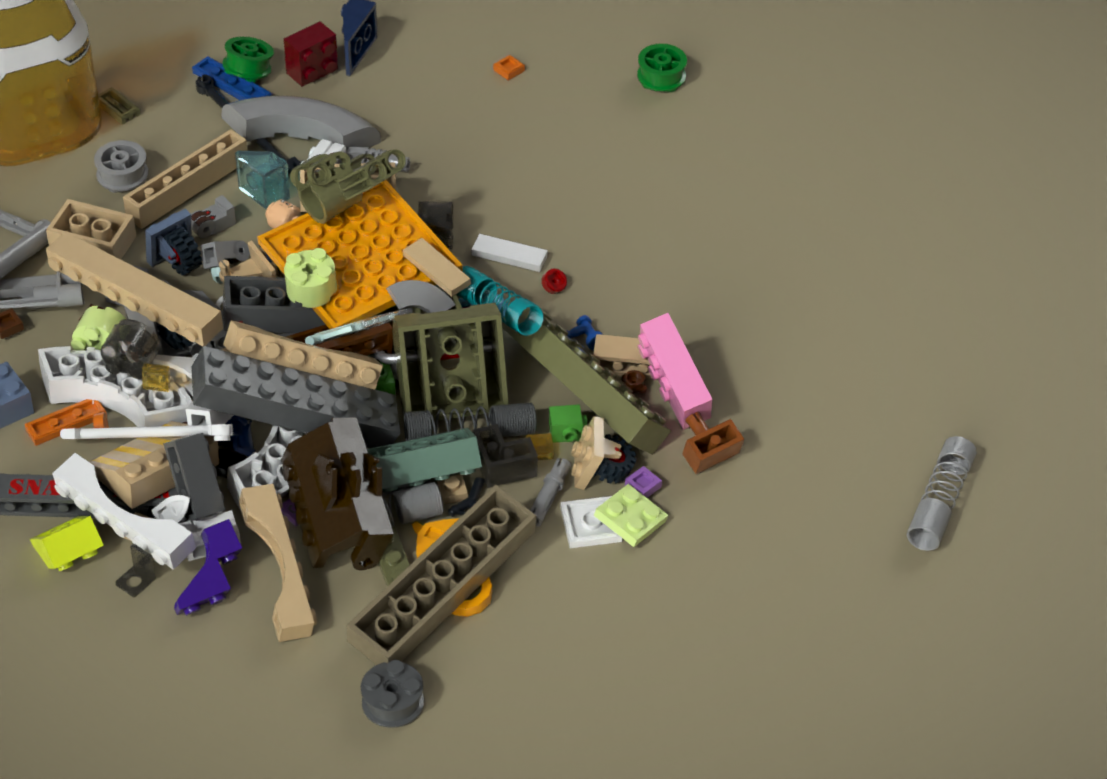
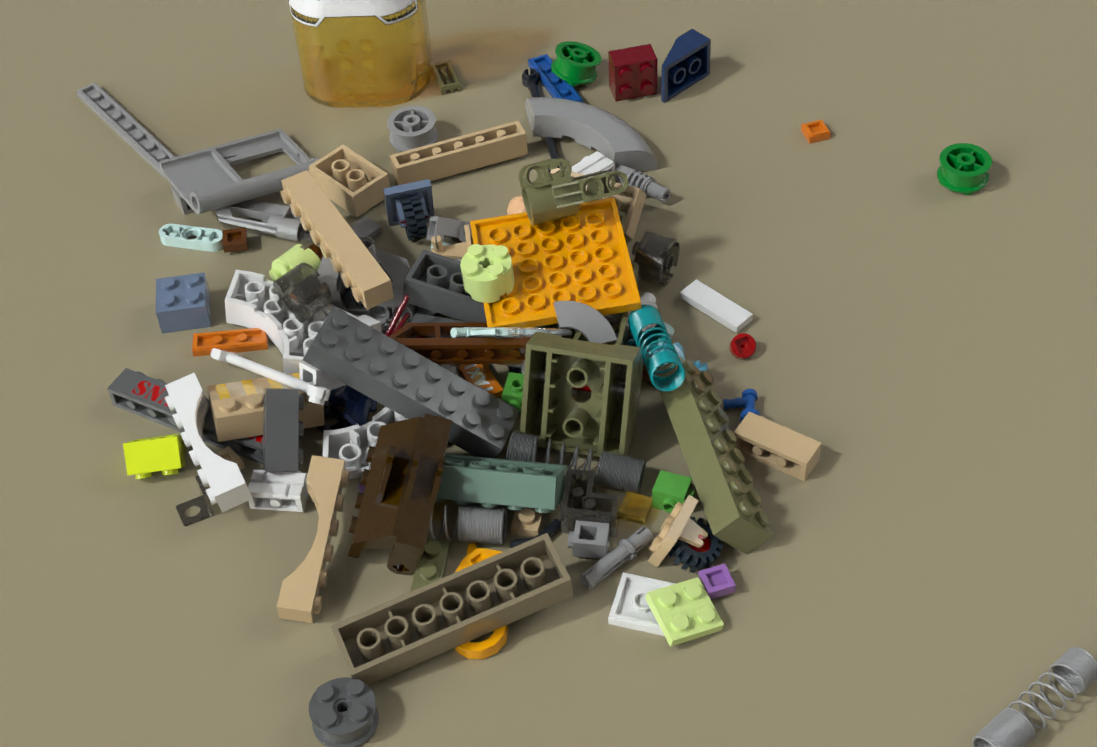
camera: 30 degrees right, 0 degrees up
orange tile [93,412,109,439] -> none
clear yellow tile [142,363,170,392] -> none
white plate [151,495,190,523] -> none
dark purple arch [174,519,242,616] -> none
light grey leg [191,195,236,238] -> none
tan arch [223,320,383,390] -> none
clear light blue slope [235,151,290,210] -> none
tan tile [403,238,471,297] -> none
reddish brown plate [621,370,647,394] -> none
bright pink brick [638,313,712,430] -> none
dark orange brick [682,412,744,474] -> none
none -> light grey brick [568,520,610,559]

